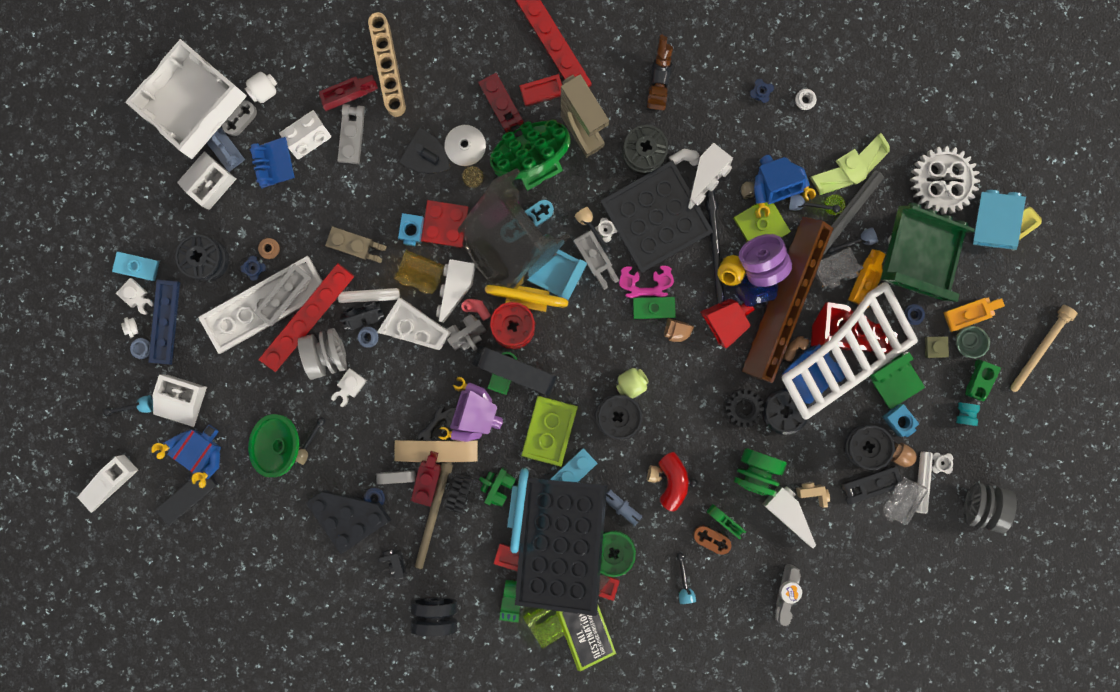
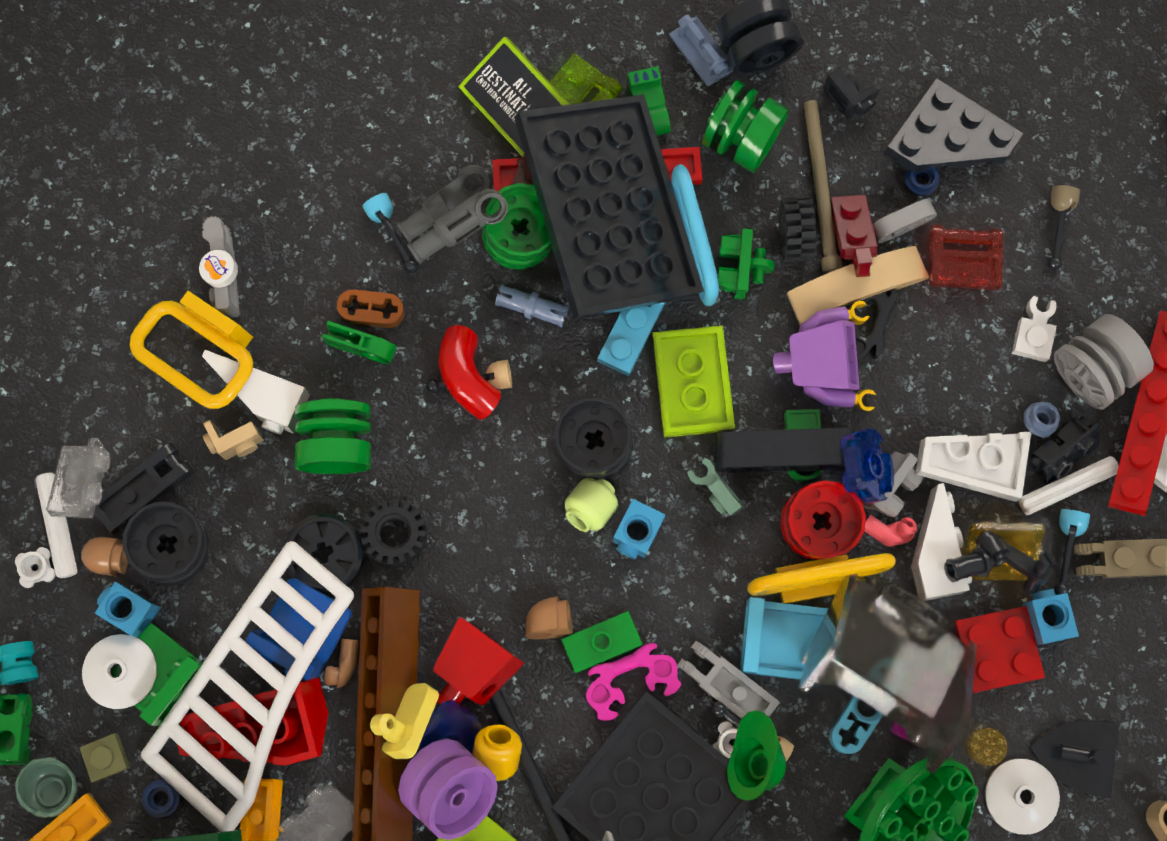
camera: 160 degrees right, 10 degrees down
green dish [248,414,299,477] -> none
none -> white dish [82,634,157,709]
none -> yellow bar [129,291,253,409]
none -> light yellow piece [370,683,439,759]
none -> dark grey connector [397,165,508,264]
none -> dark azure brick [613,499,665,559]
none -> sand blue hinge [669,14,733,87]
none -> sand green plate [687,458,745,516]
none -> green wheel [701,80,790,173]
none -> green piece [727,710,786,801]
none -> clear blue plate [841,428,894,504]
none -> clear red plate [929,225,1003,290]
none -> black pin [944,531,1055,594]
none -> hinge [1054,509,1090,595]

